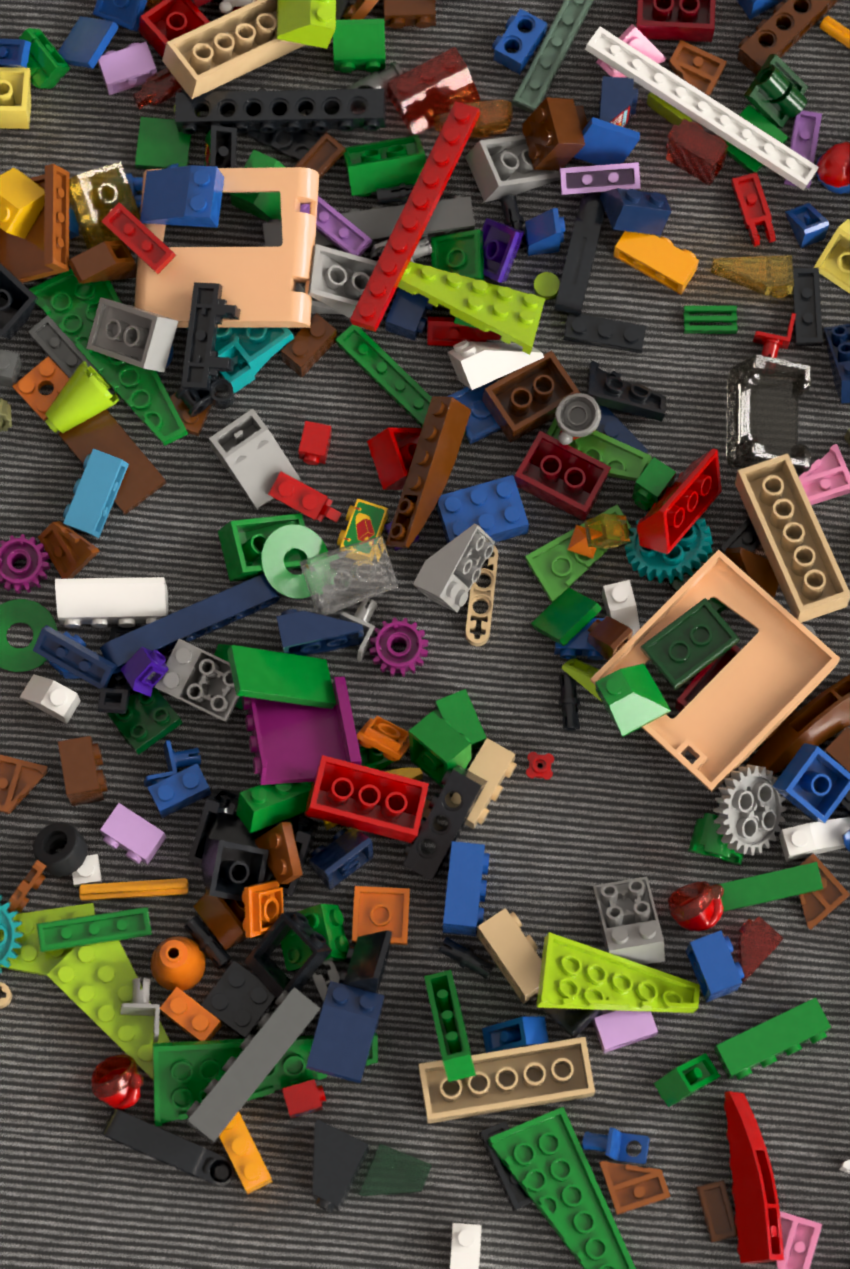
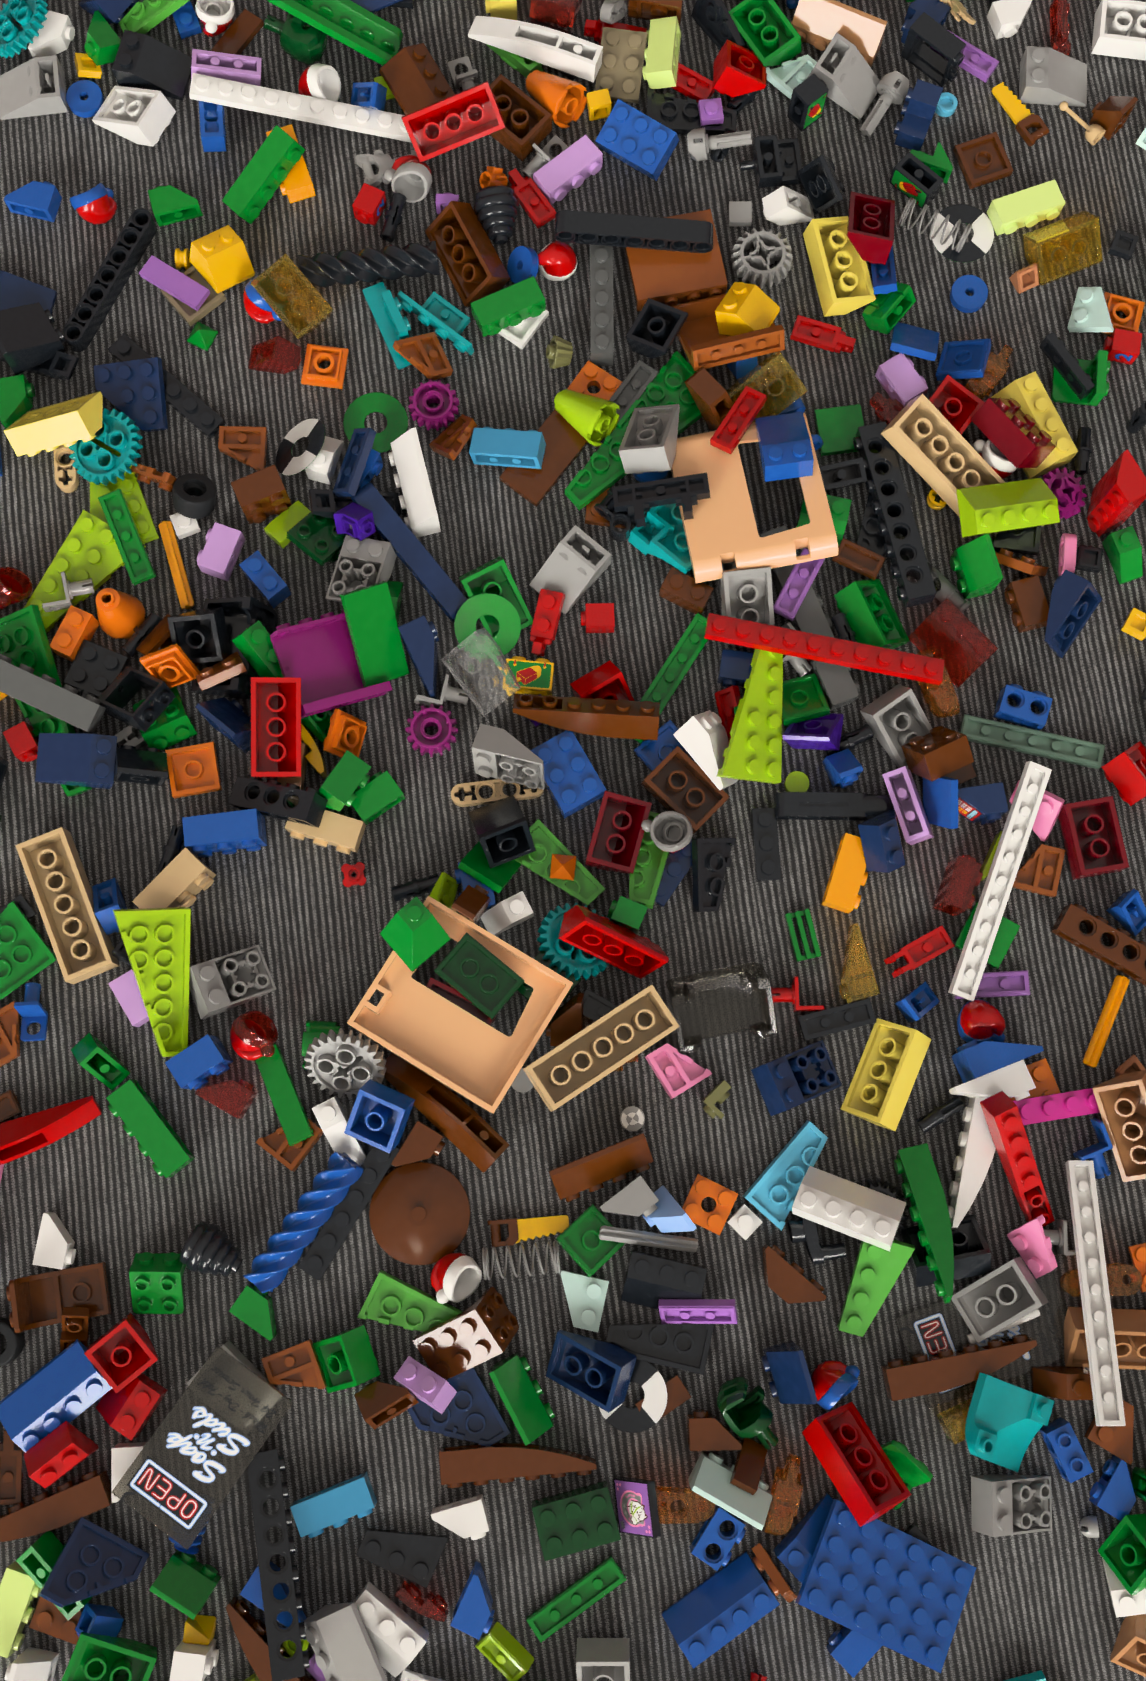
camera: 75 degrees right, 5 degrees up
blue bracket [144,740,201,787] -> none
green brick [424,970,476,1082] -> none
clear yellow brick [584,513,630,549] -> none
dark green plate [744,54,808,128] -> none
none -> lime slope [264,500,311,549]
none -> sticker [276,419,325,476]
none -> black slope [468,795,536,869]
none -> red hinge [790,315,856,353]
none -> yellow bush [926,489,946,510]

